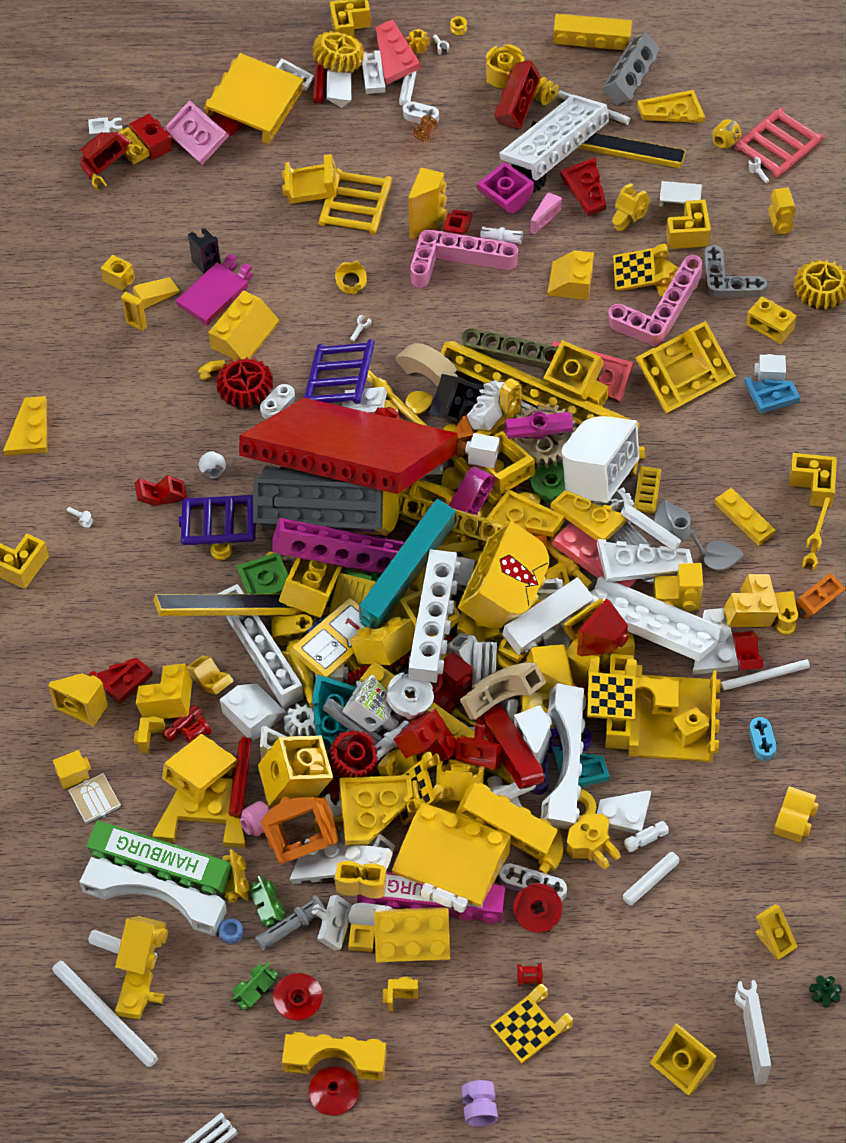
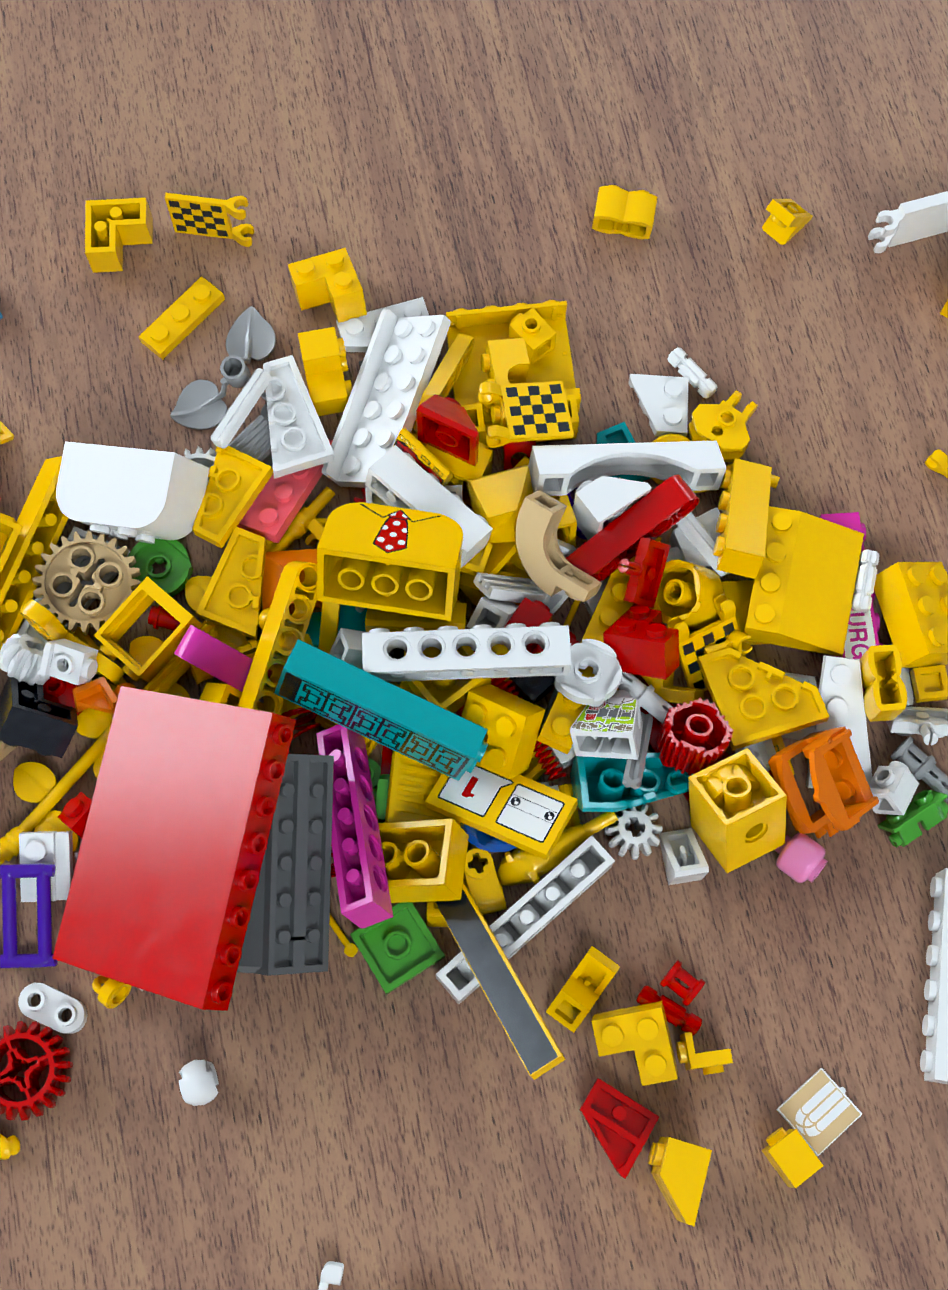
camera: 105 degrees left, 15 degrees up
bright green brick [86,820,232,895] -> none
red slope [134,475,187,506] -> none
yellow wing [152,778,246,848] -> none
yellow panel [162,734,237,804] -> none
dark purple bar [179,495,256,545] -> none
yellow plate [211,543,233,560] -> none
white slope [220,683,287,741] -> none
yellow hinge [222,849,250,903] -> none
red axle [228,736,253,818] -> none
white brick [465,433,500,468] -> none
white beam [499,863,567,901] -> none
dark pink piece [505,412,573,439] -> none
red plate [513,883,563,933] -> none
red bush [517,963,543,986] -> none
white axle [623,852,679,906] -> none
yellow slope [634,466,662,514] -> none
white bar [720,659,810,691] -> none
red slope [732,631,764,670] -> none
medium azure beam [749,717,776,761] -> none
yellow piece [774,591,798,635] -> none
orange hinge [796,572,846,619] -> none
dark green plant [809,975,842,1008] -> none
none -> yellow beam [418,333,475,406]
none -> white brick [869,761,919,815]

